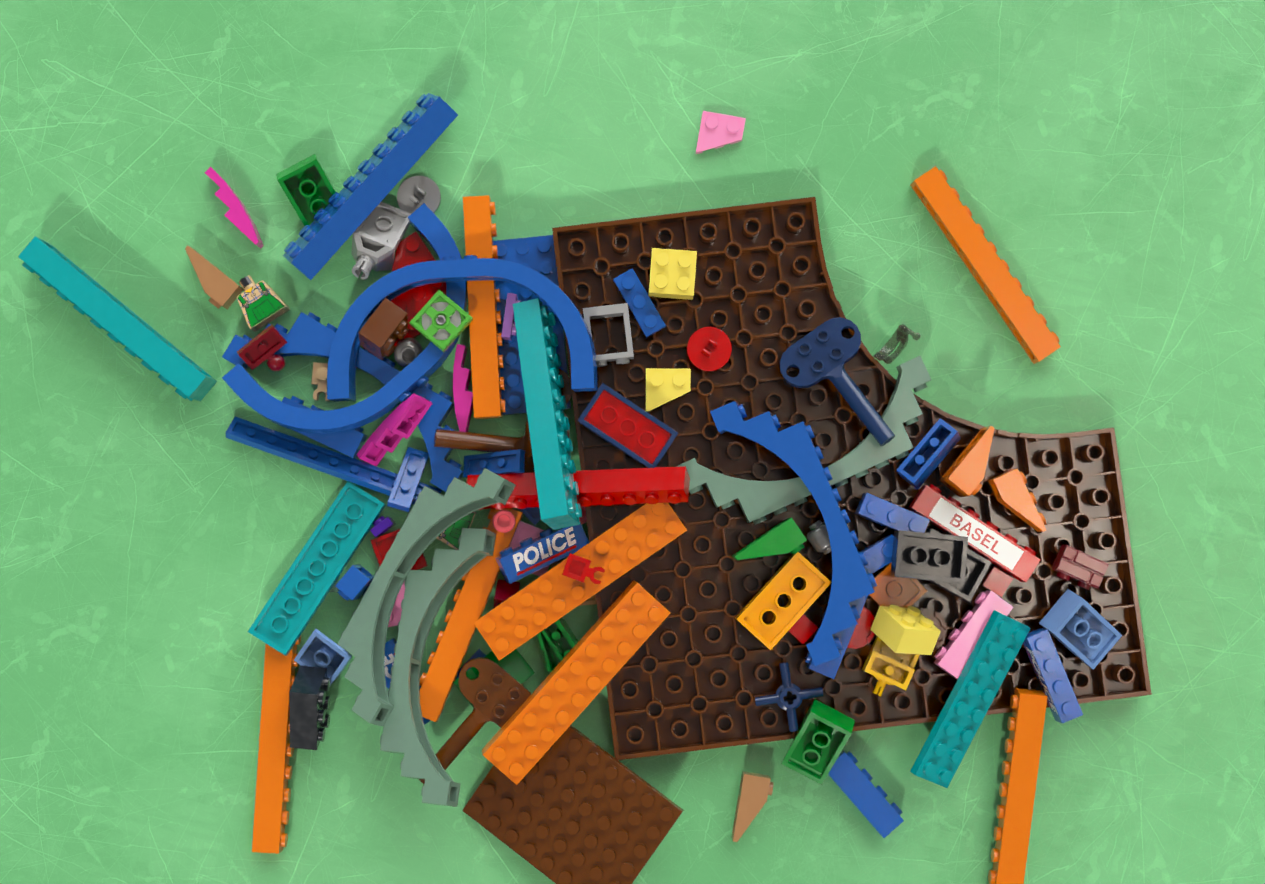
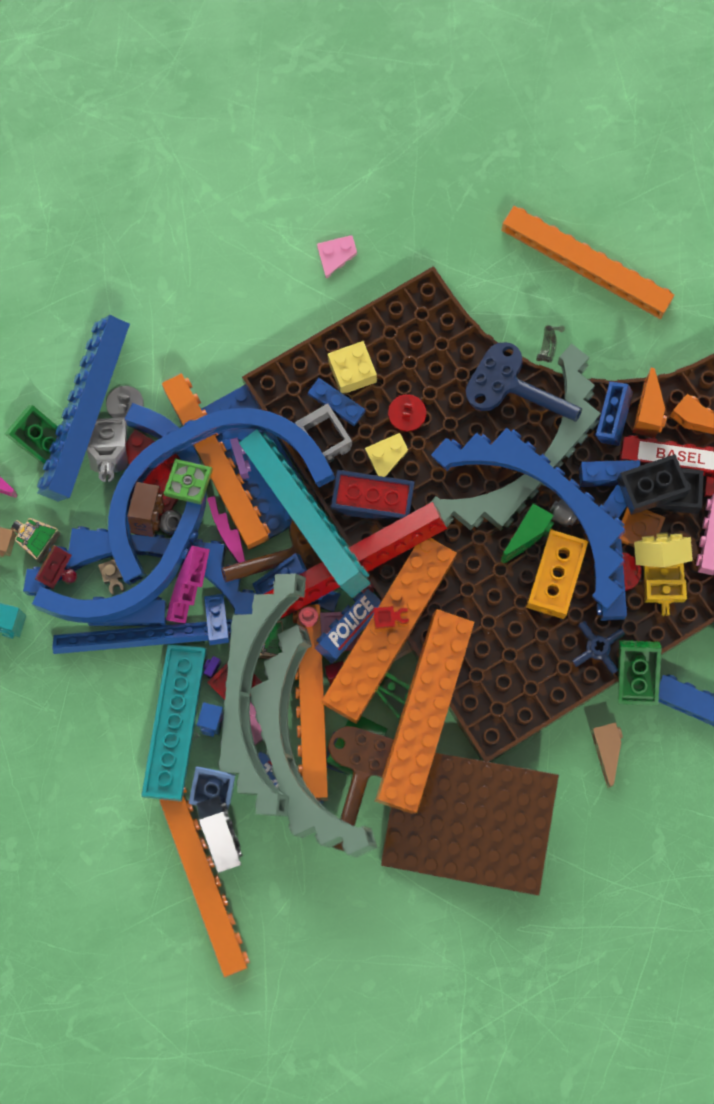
camera: 20 degrees left, 10 degrees down
red tile [788,614,818,644] -> none

